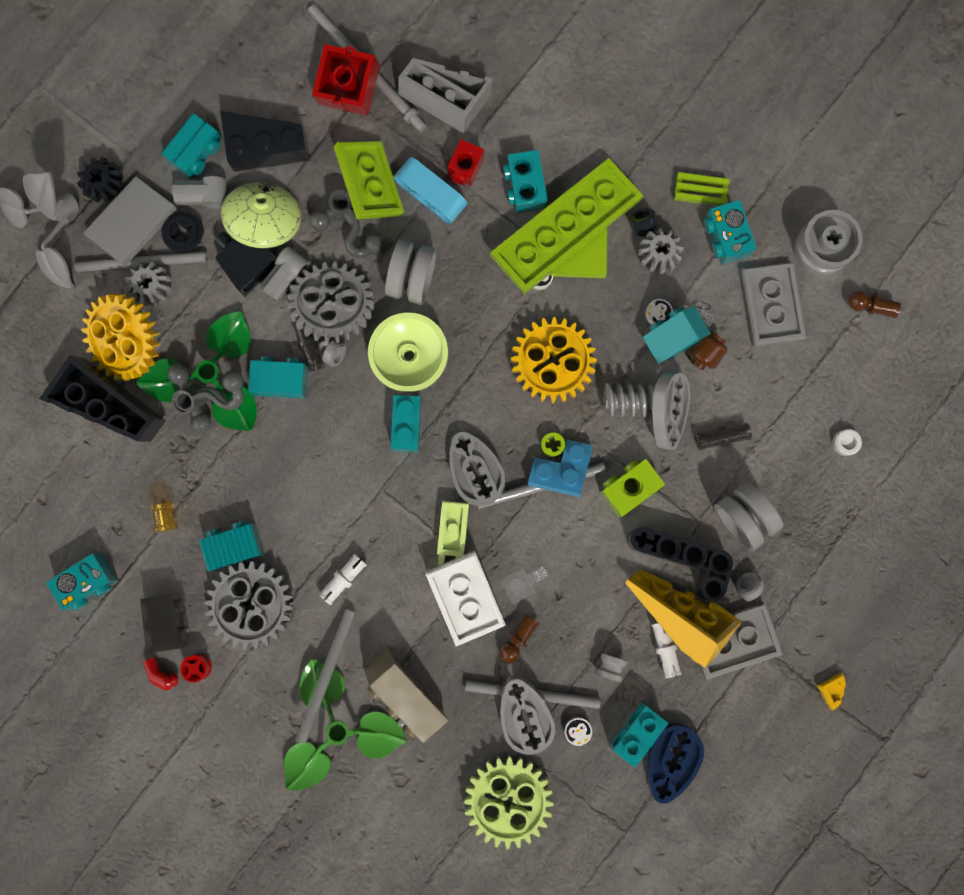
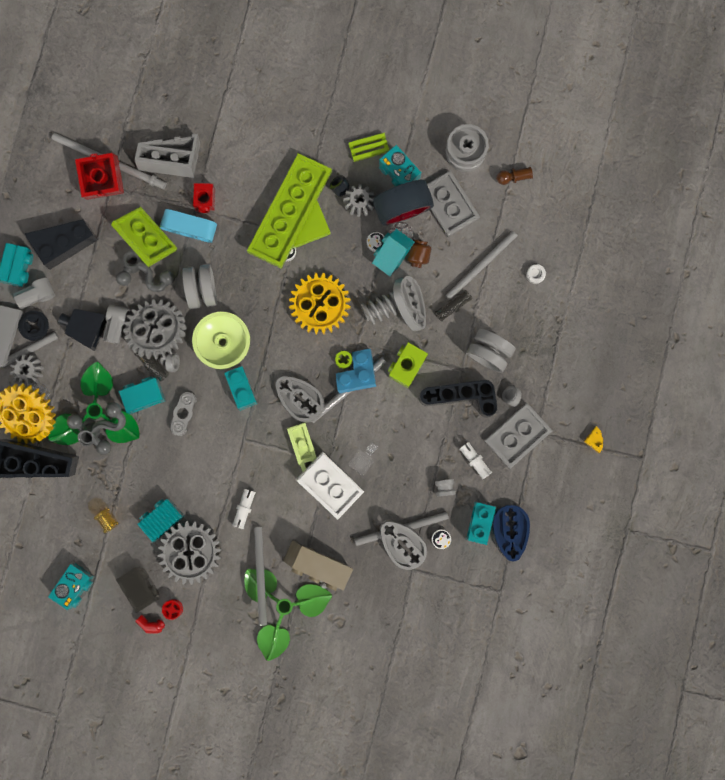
camera: 25 degrees left, 0 degrees up
yellowish green dish [221,182,301,248] -> none
yellowish green gear [464,755,553,849] -> none
reddish brown pin [499,614,539,663] -> none
teal brick [503,150,547,213] -> none
yellow wedge [626,569,742,668] -> none
none -> light grey piece [170,392,197,436]
none -> black wheel [373,179,434,226]
none -> light grey piece [445,231,517,300]

